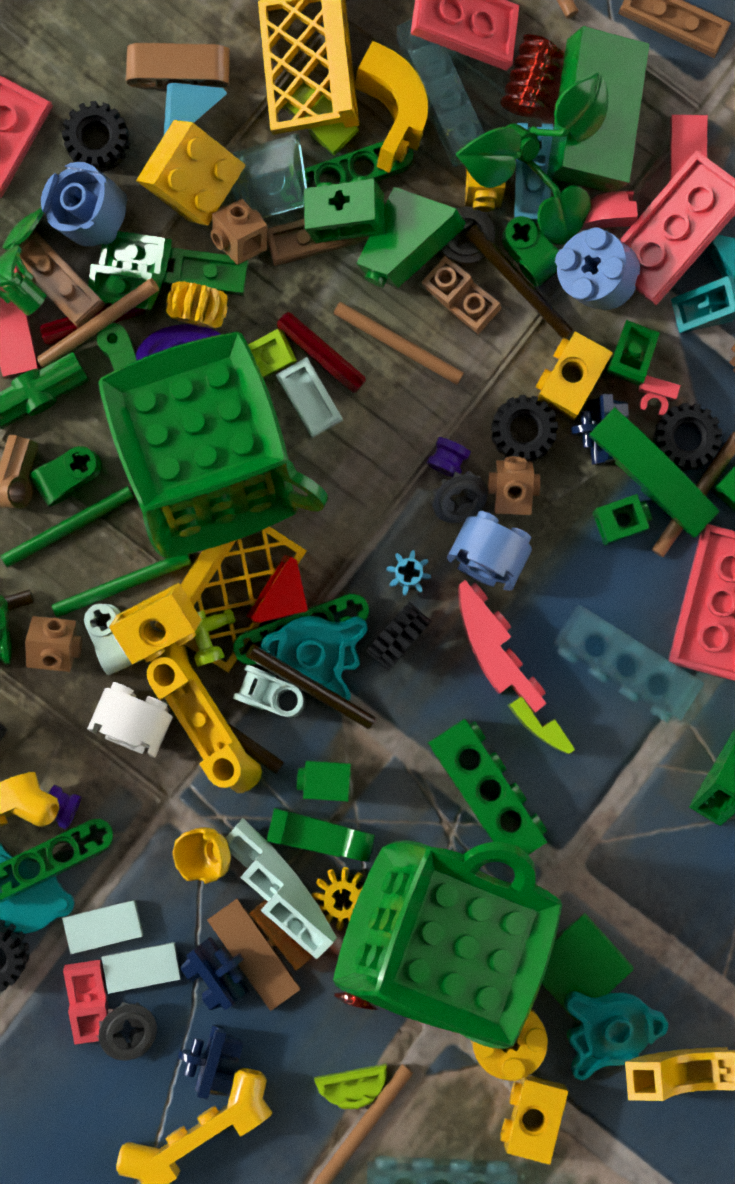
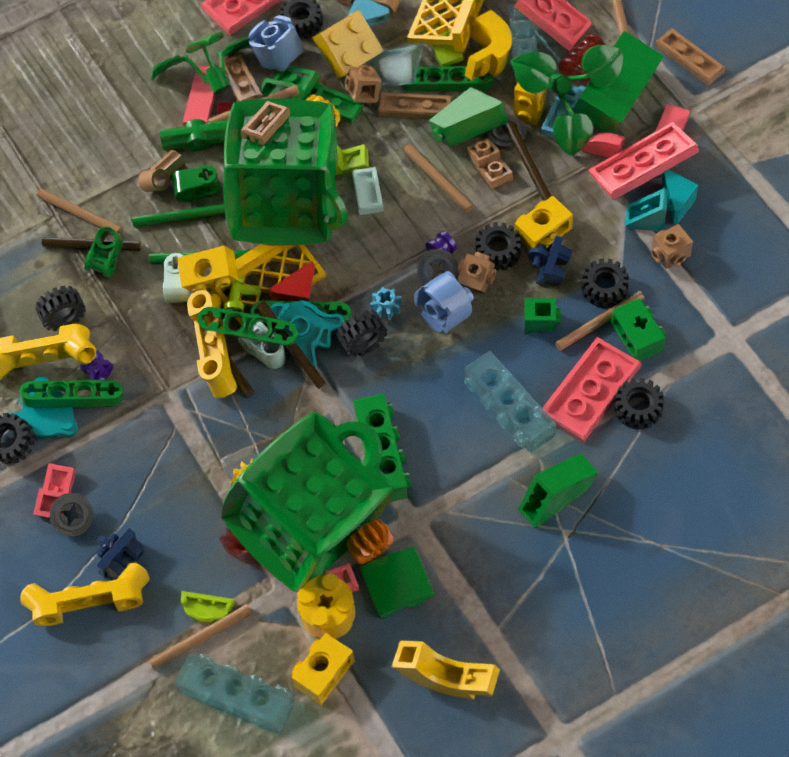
camera: 25 degrees right, 25 degrees down
medium nougat brick [25,616,83,672] -> none
light aqua tile [62,900,144,954] -> none
white brick [87,682,173,758] -> none
light aqua tile [101,942,182,994] -> none
yellow hair [172,827,231,884] -> none
dark blue hips [181,937,249,1010] -> none
medium nougat tile [207,898,301,1011] -> none
light aqua slope [226,818,337,959] -> none
clear orange pin [248,899,313,971] -> none
green leg [267,807,375,862] -> none
dark red axle [277,312,366,393] -> none
green brick [297,760,351,802] -> none
green brick [304,177,385,243] -> none
coral slope [458,580,547,713] -> none
green piece [501,216,559,288] -> none
lime slope [507,697,575,754] -> none
medium blue brick [555,227,640,310] -> none
teal tile [564,991,669,1080] -> none
green slope [589,407,719,538] -> none
green slope [606,320,660,385] -> none
coral tile [638,375,681,416] -> none
none -> green beam [198,307,299,346]
none -> medium nougat tile [241,101,290,145]

